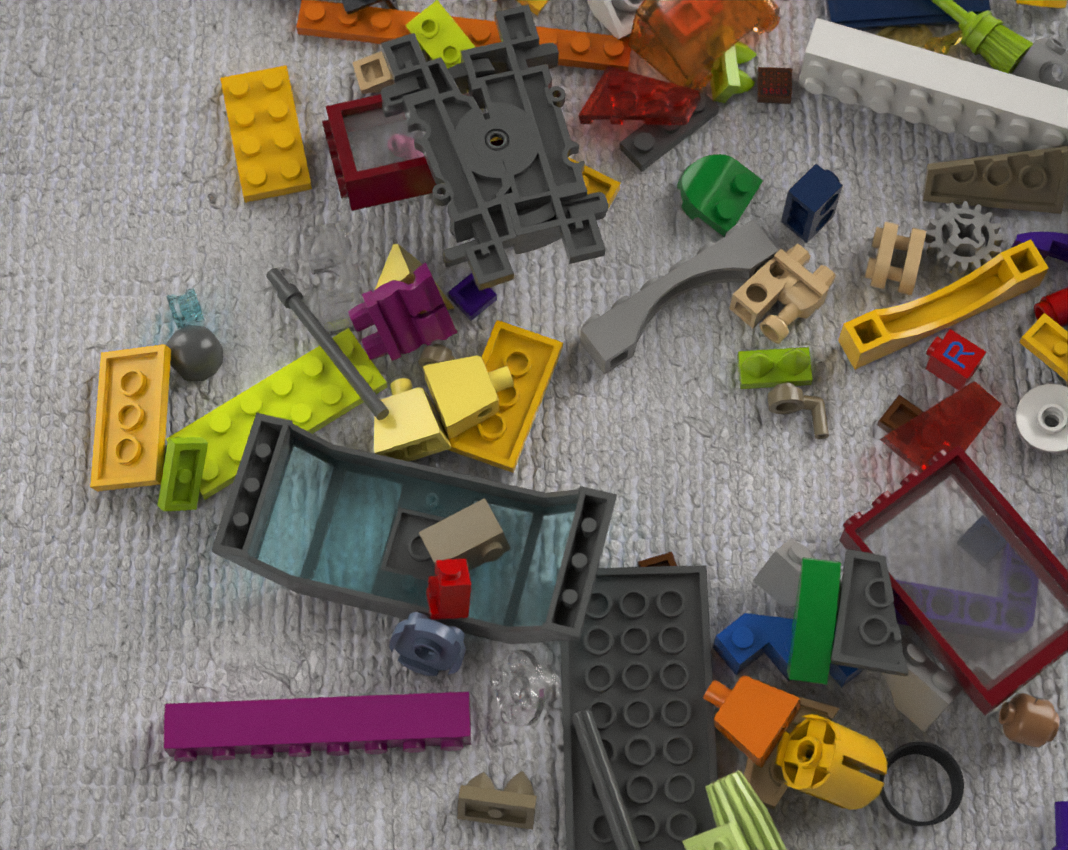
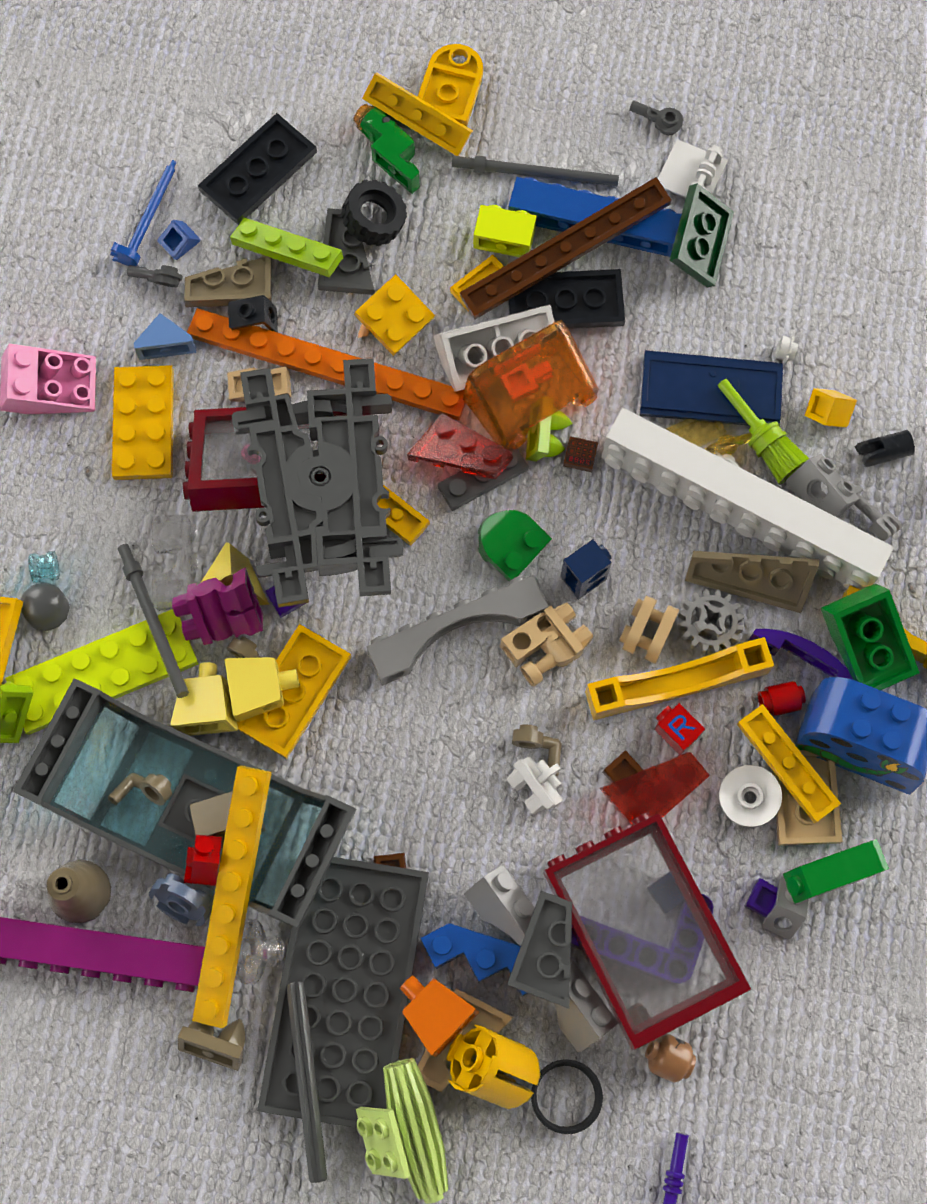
camera: 10 degrees right, 5 degrees up
neon yellow brick [405,0,476,69] -> none
lime tile [737,347,813,389] -> none
green slope [787,557,841,684] -> none
none -> bright pink slope [0,343,96,414]
none -> dark tan cone [47,860,111,923]
none -> dark tan plate [108,773,172,805]
none -> medium blue slope [134,313,197,360]
none -> yellow plate [192,766,272,1028]
none -> white hips [507,756,563,814]

